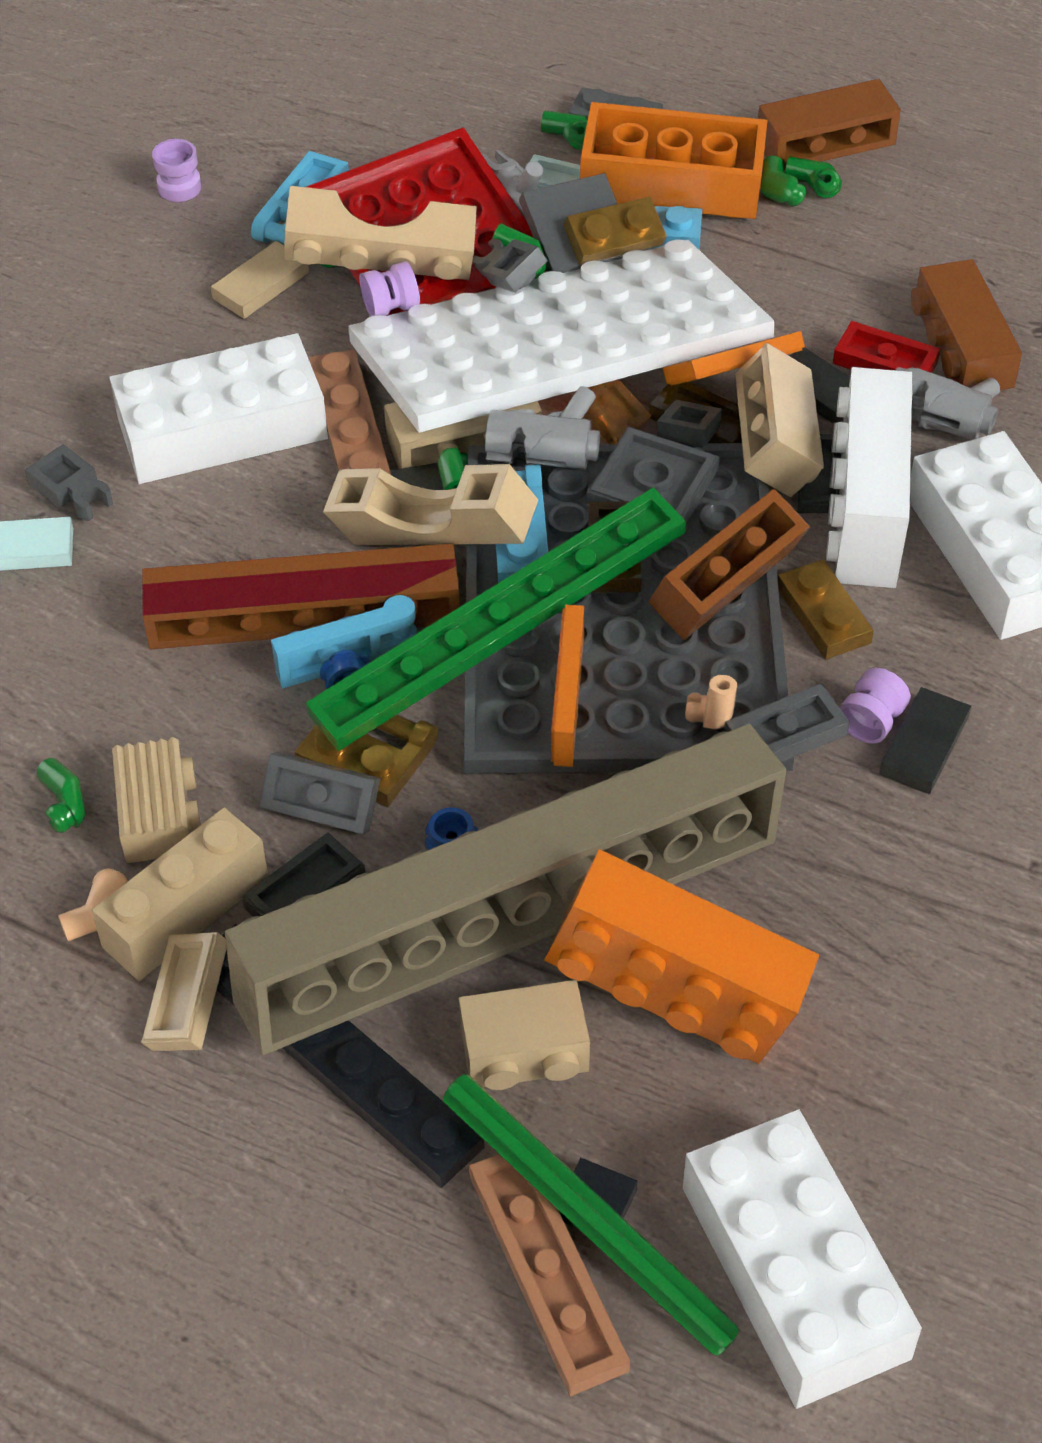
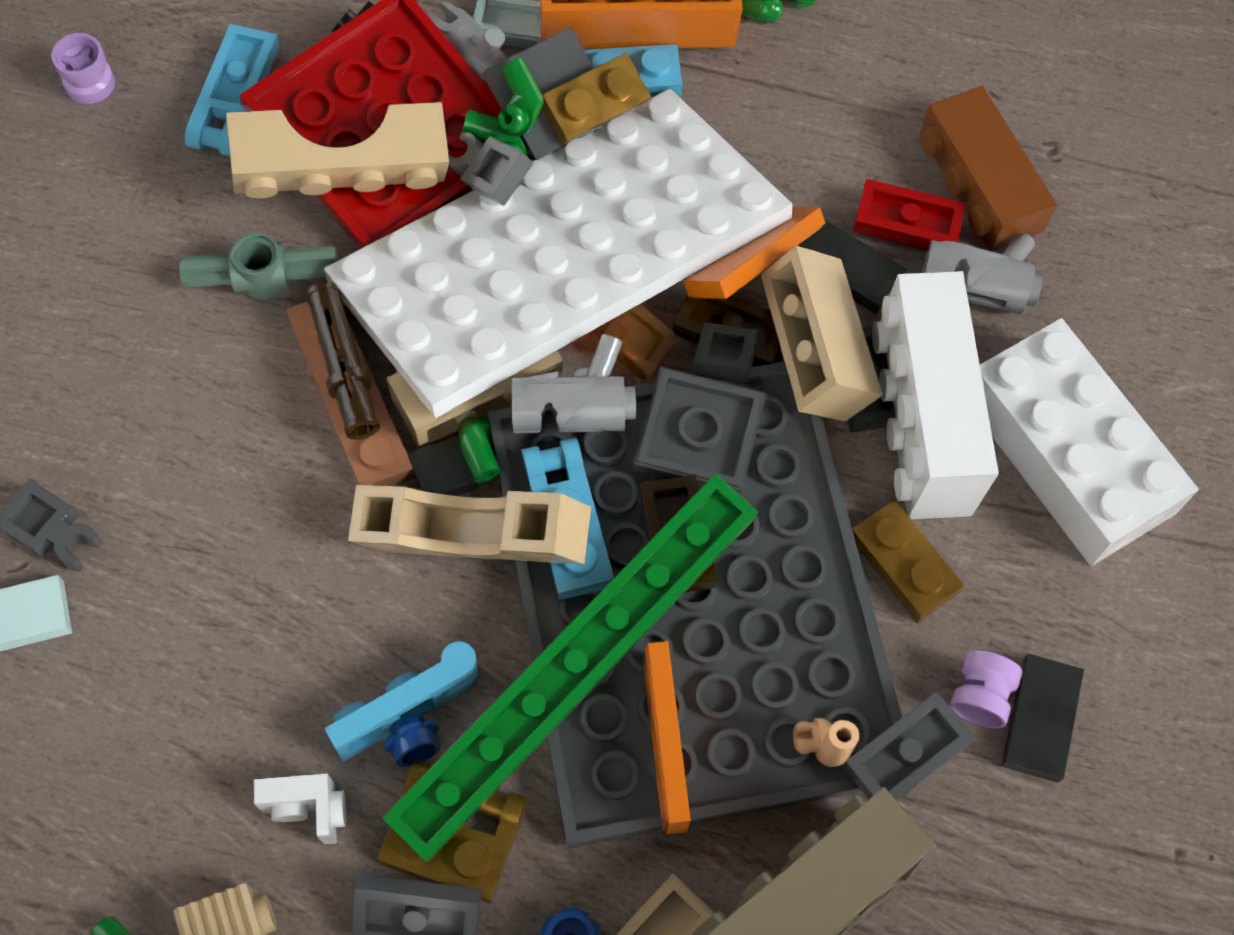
camera: 15 degrees left, 15 degrees up
white brick [109,333,328,484] -> none
dark orange brick [142,543,460,650] -> none
tan tile [211,241,309,319] -> none
lavender wheel [359,261,420,317] -> none
dark orange brick [648,489,810,640] -> none
none -> sand green axle [179,233,338,300]
none -> white bracket [254,773,347,845]
none -> dark brown pin [305,282,380,440]
none -> green arm [498,58,544,136]

